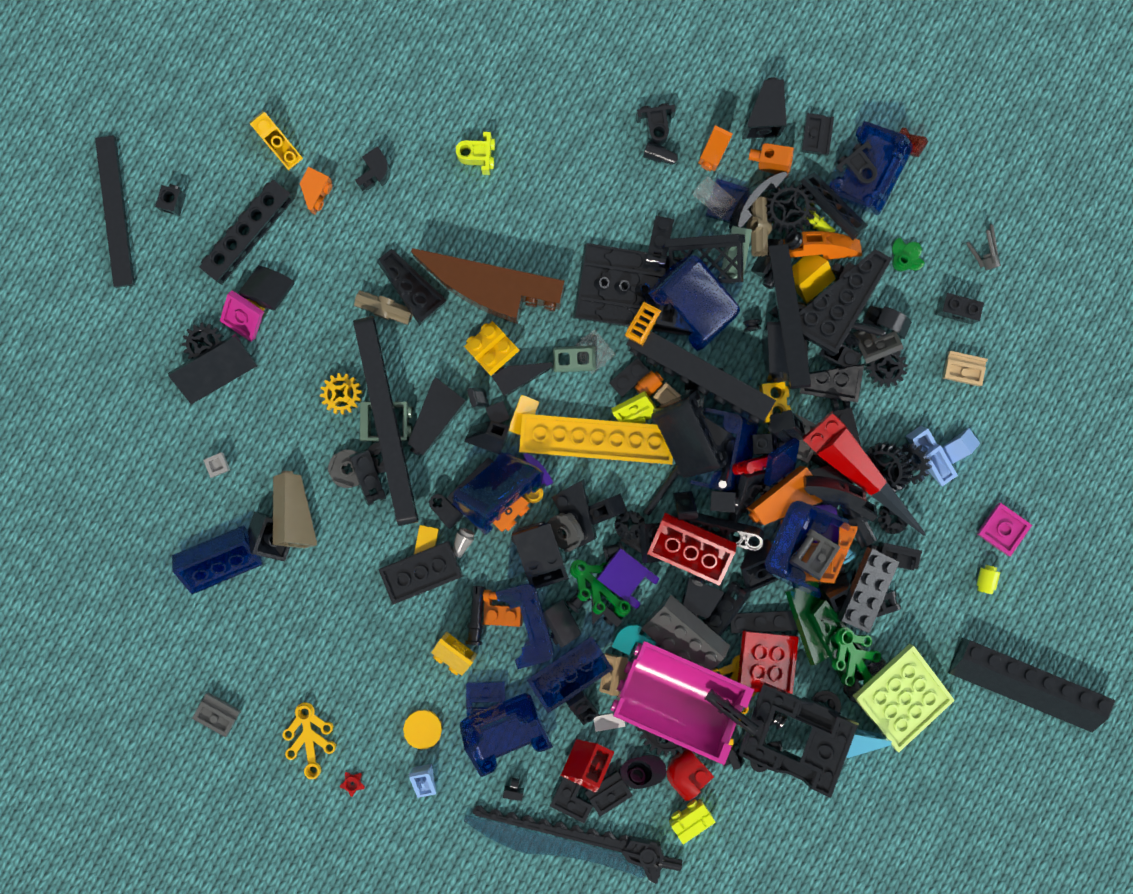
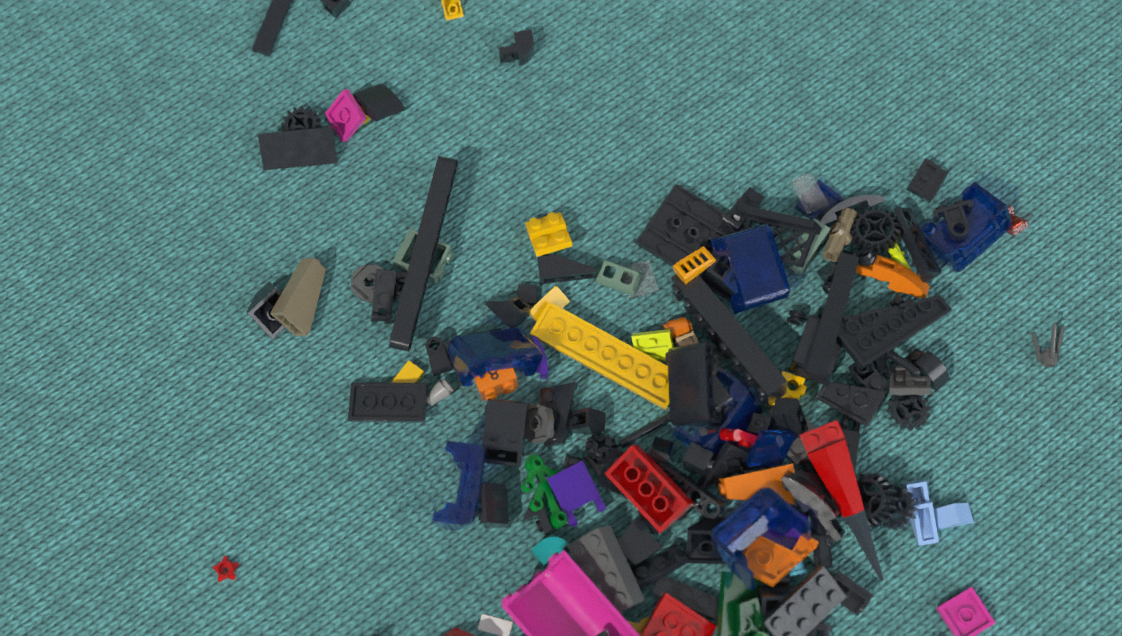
camera: 30 degrees right, 15 degrees down
clear blue slope [172,525,263,595] -> none
dark grey plate [192,693,241,737] -> none
black brick [199,180,295,285] -> none
light grey tile [203,452,230,478] -> none
yellow plant [282,702,336,779] -> none
orange slope [300,167,333,215] -> none
yellow gear [320,373,363,415] -> none
dark tan piece [354,290,413,325] -> none
black wing [377,249,447,326] -> none
yellow tile [403,709,442,749] -> none
black slope [408,377,467,456] -> none
light blue slope [409,764,436,798] -> none
reddish brown slope [411,248,565,324] -> none
yellow slope [431,632,477,676] -> none
neon yellow pin [456,132,495,175] -> none
clear blue windscreen [460,693,553,777] -> none
black pin [465,586,485,645] -> none
clear blue plate [466,681,506,717] -> none
black slope [467,388,489,410] -> none
orange plate [483,590,523,627] -> none
yellow plate [524,484,543,503] -> none
clear blue slope [527,636,614,714] -> none
black slope [560,680,600,725] -> none
black bush [566,588,591,613] -> none
tan slope [599,653,628,696] -> none
black plate [609,357,650,398] -> none
black pin [636,103,676,146] -> none
black hinge [643,141,678,165] -> none
orange slope [698,125,733,171] -> none
black slope [742,77,787,139] -> none
orange torso [748,143,794,178] -> none
dark grey plate [789,529,840,580] -> none
yellow slope [792,255,836,304] -> none
black gear [878,506,908,534] -> none
green plate [892,238,925,271] -> none
black brick [935,293,984,324] -> none
tan plate [942,351,988,387] -> none

